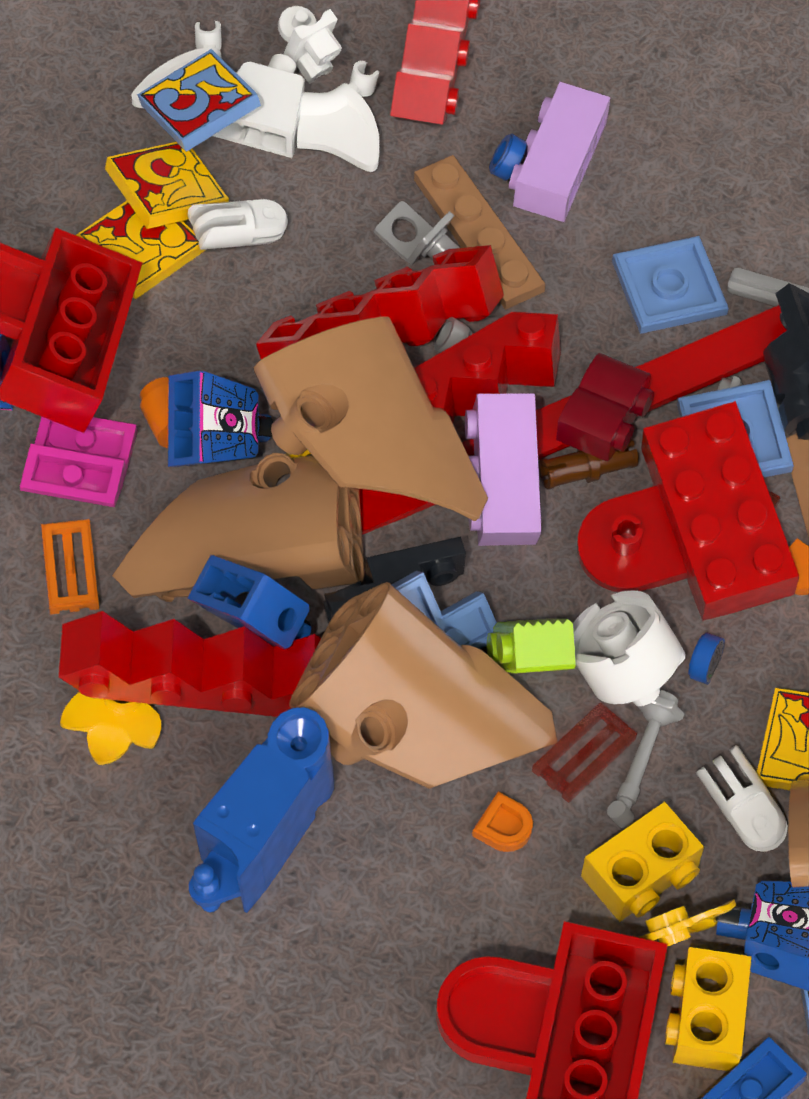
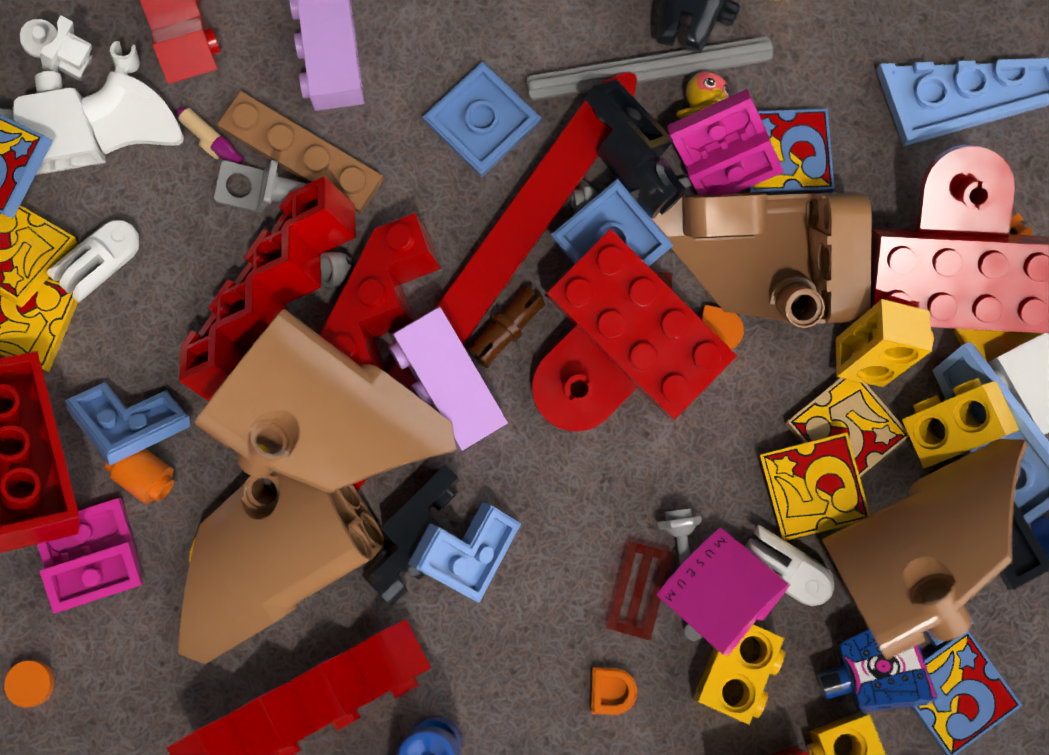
camera: 30 degrees left, 20 degrees up
orange tile [41,519,99,615] -> none
blue torso [168,371,273,467] -> none
blue torso [187,555,311,649] -> none
medium nougat panel [289,582,557,789] -> none
lime brick [487,618,576,673] -> none
blue tile [489,134,527,181] -> none
dark red brick [556,353,654,462] -> none
white brick [573,590,685,706] -> none
yellow plate [639,899,736,947] -> none
blue tile [688,632,725,685] -> none
none -> medium blue tile [65,382,191,466]
none -> piece [177,107,245,164]
none -> dark pink slope [656,527,791,656]

